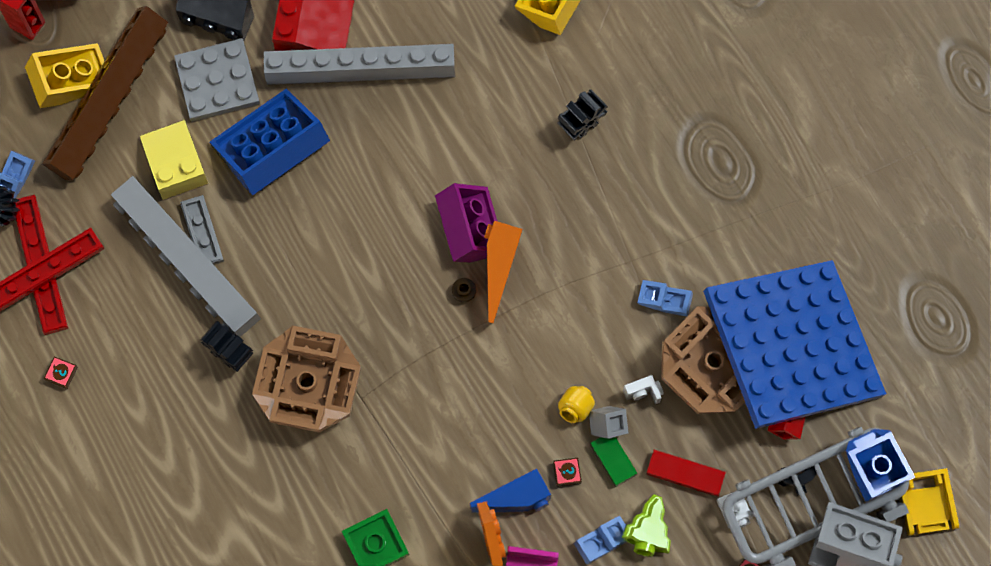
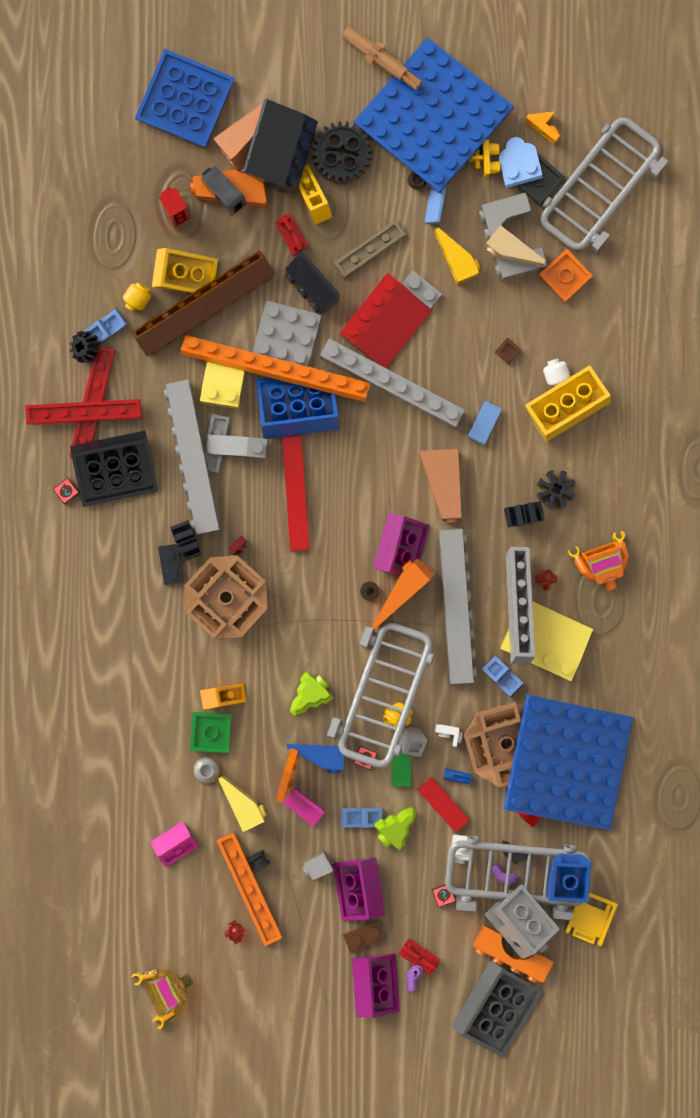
camera: 20 degrees right, 15 degrees up
none -> black slope [70,431,158,507]
none -> yellow head [123,282,151,312]
none -> black plate [158,544,183,585]
none -> orange plate [180,335,370,402]
none -> light orange slope [200,683,247,709]
none -> light grey slope [206,435,267,460]
none -> dark red plate [228,535,247,555]
none -> red tile [282,435,309,551]
none -> lime rock [290,671,334,716]
none -> light grey bar [327,623,434,768]
none -> nougat slope [419,449,462,523]
none -> light grey brick [439,529,477,684]
none -> blue piece [443,768,472,785]
none -> medium blue slope [467,401,502,445]
none -> medium lavender arm [491,863,518,886]
none -> light yellow slope [500,601,593,681]
none -> light grey brick [506,547,535,664]
none -> clear red plant [535,570,558,590]
none -> black gear [537,470,576,509]
none -> orange torso [568,531,629,590]

